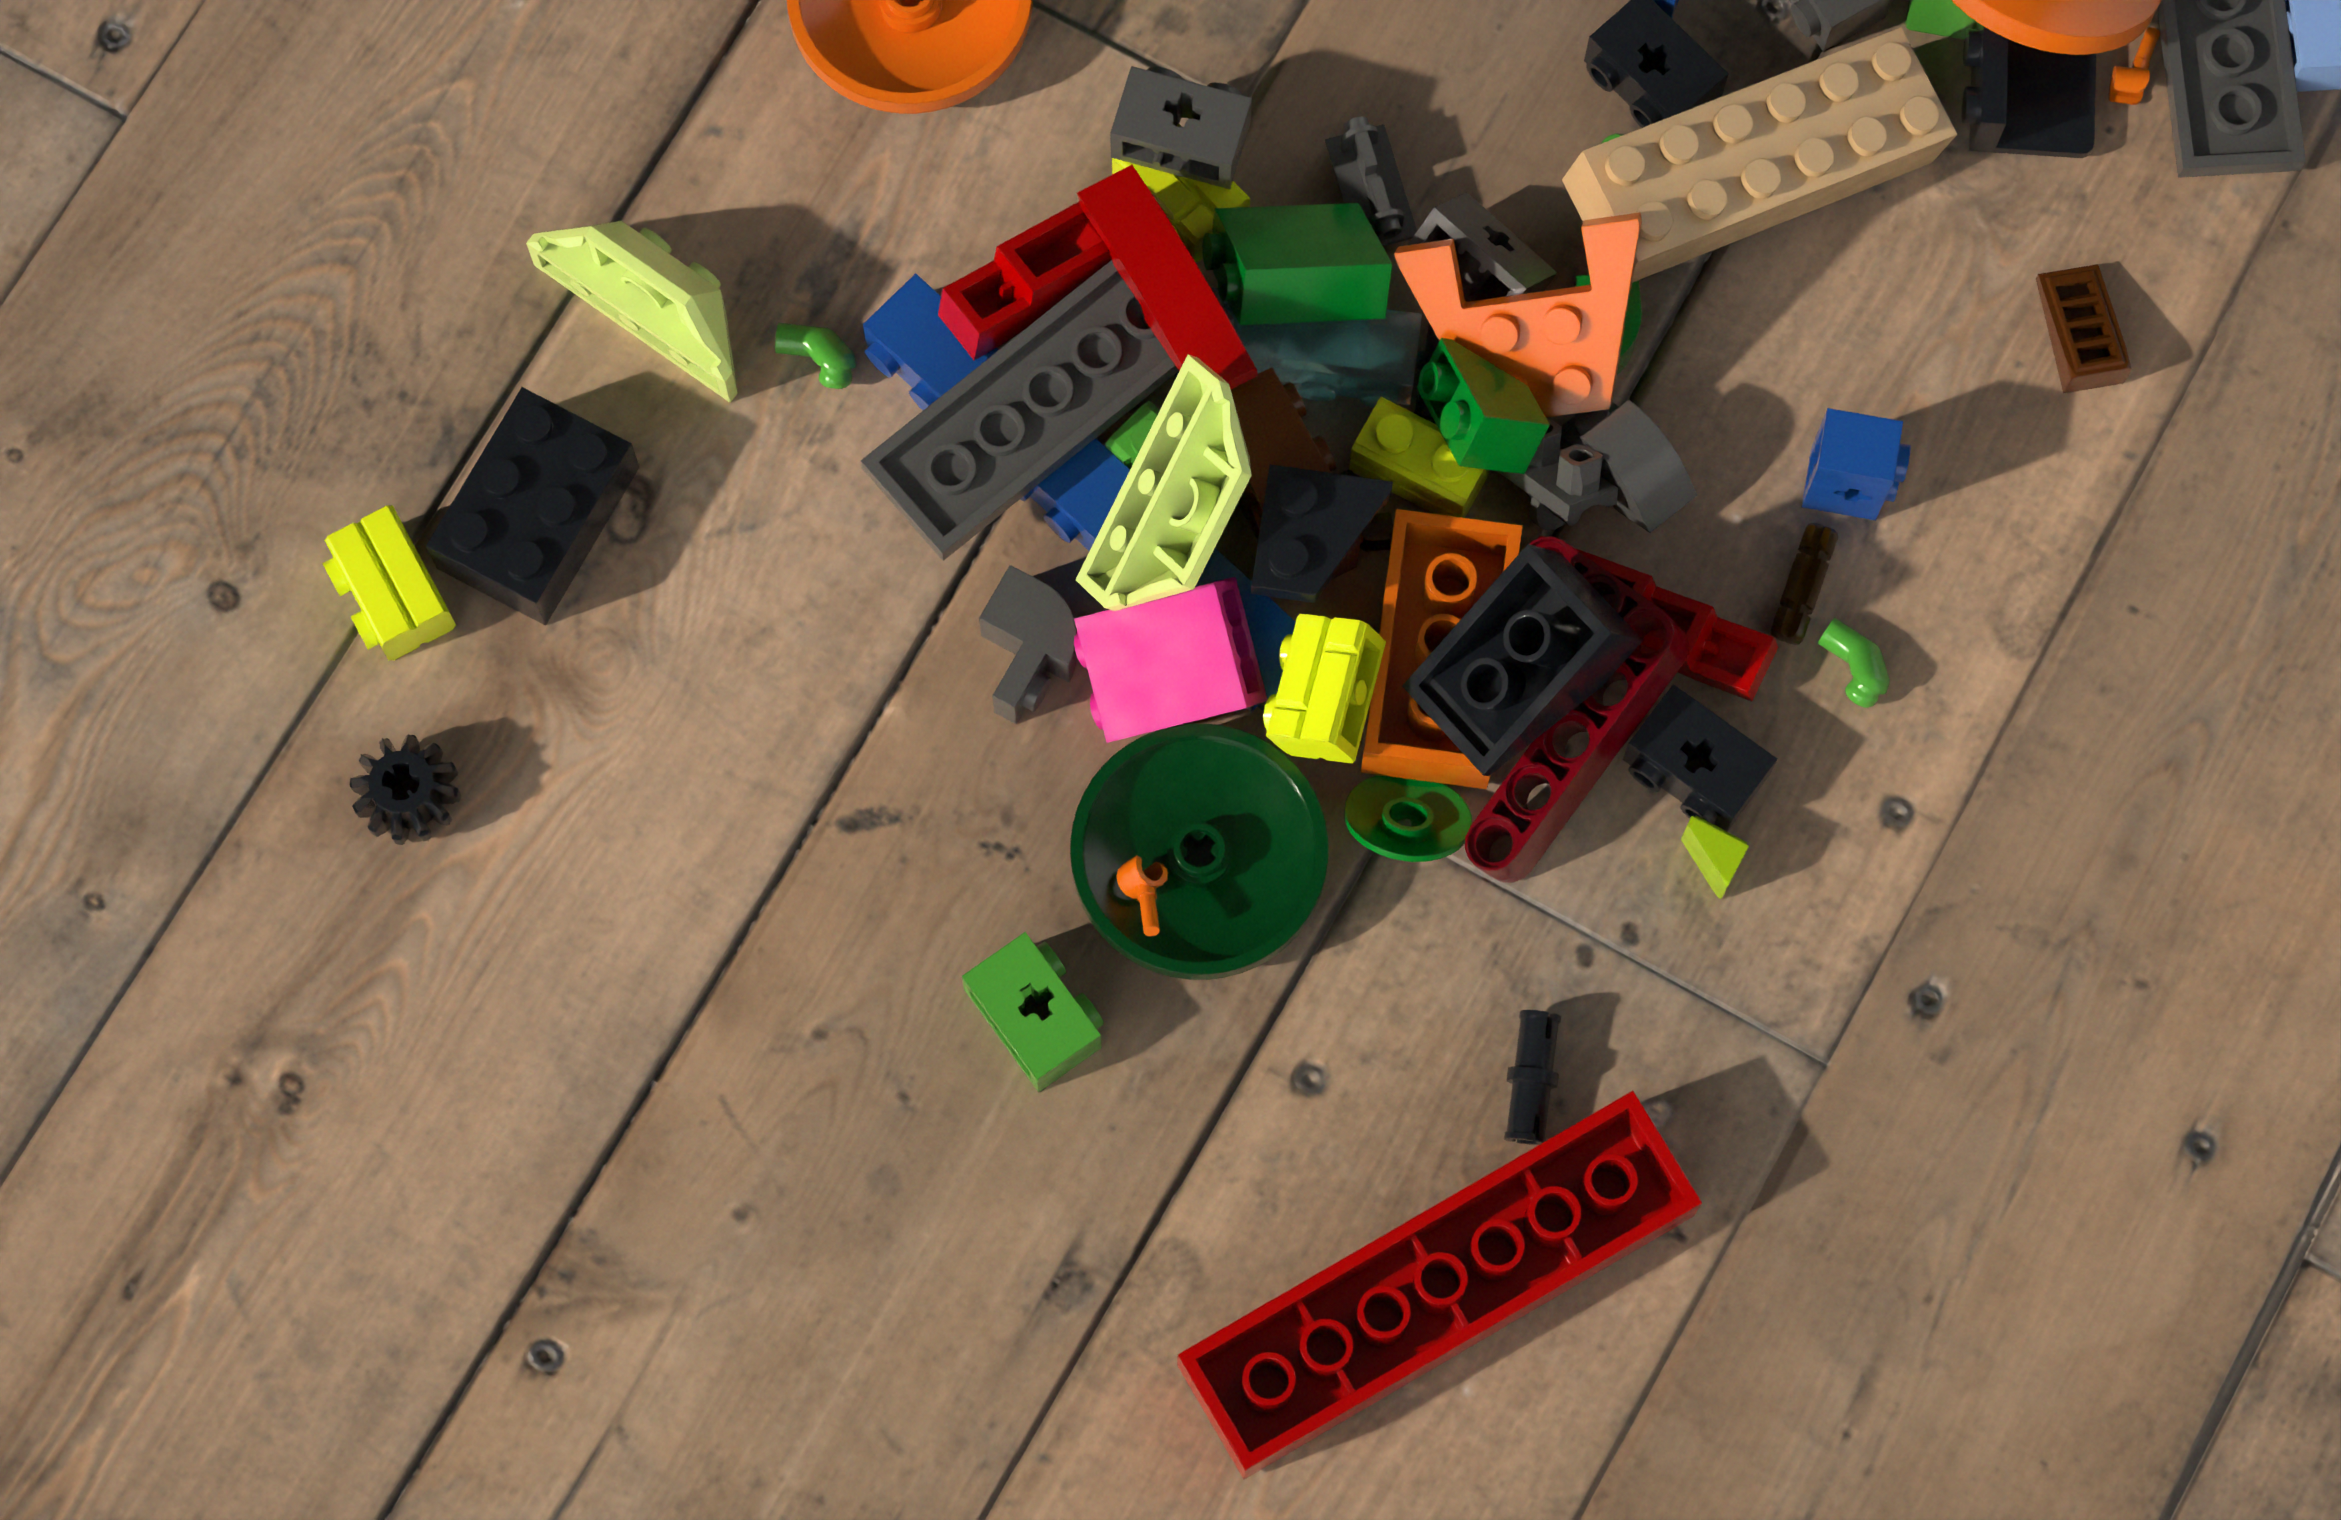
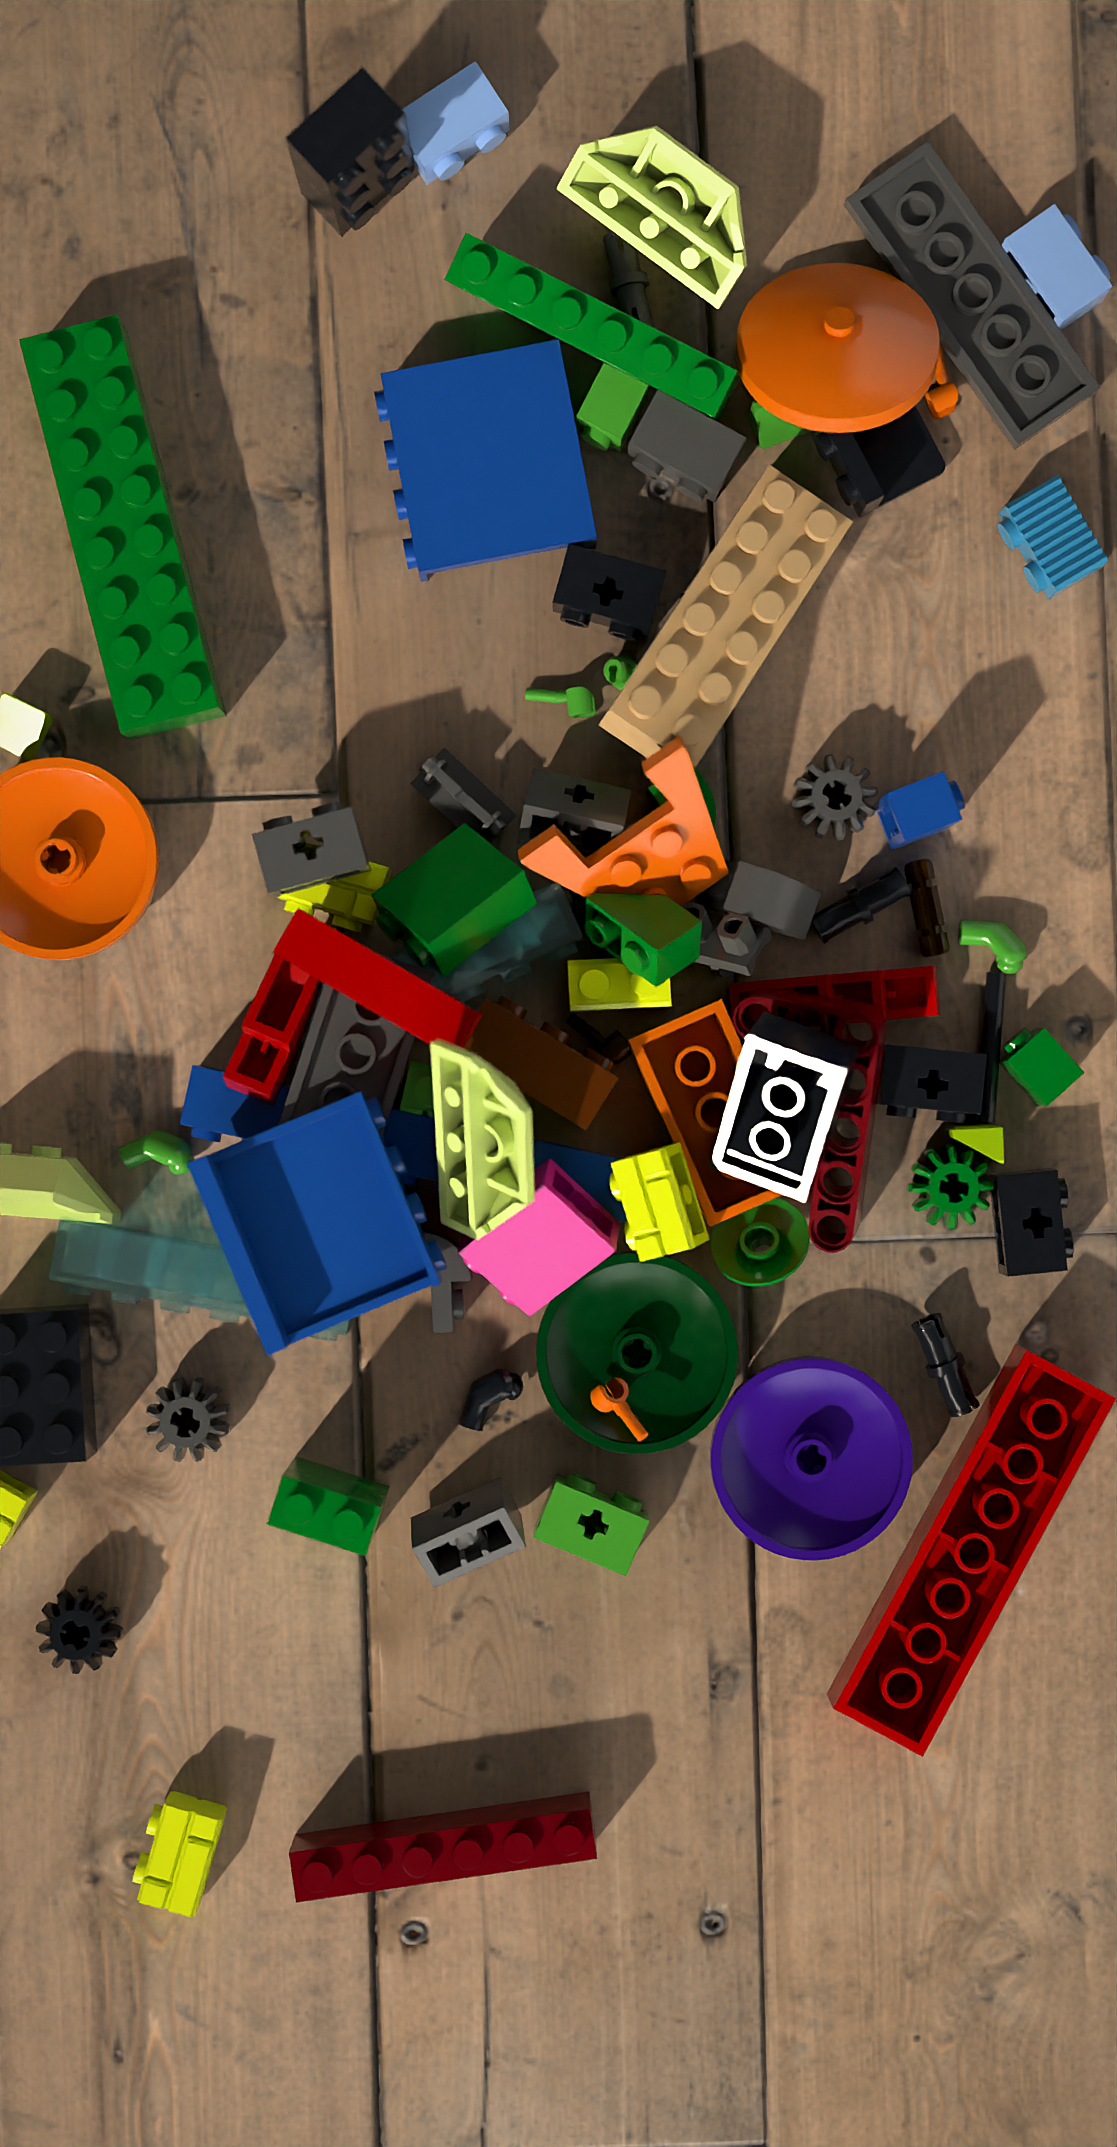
camera: 25 degrees left, 15 degrees up
black wing [1251,464,1393,603] -> none
reddish brown slope [2036,264,2132,394] -> none
none -> clear light blue brick [48,1220,353,1341]
none -> neon yellow brick [132,1791,227,1917]
none -> dark grey gear [146,1377,231,1462]
none -> blue panel [187,1091,447,1356]
none -> green brick [267,1456,390,1557]
none -> dark red brick [289,1791,597,1903]
none -> dark grey brick [411,1477,526,1588]
none -> black arm [459,1369,523,1431]
none -> bright green hand [525,686,596,718]
none -> dark purple dish [710,1356,913,1561]
none -> dark grey gear [791,754,878,841]
none -> black pin [811,867,912,944]
none -> green gear [907,1144,994,1230]
none -> black bar [975,972,1006,1123]
none -> black brick [989,1168,1074,1277]
none -> dark azure brick [997,475,1108,600]
none -> green brick [999,1027,1084,1106]

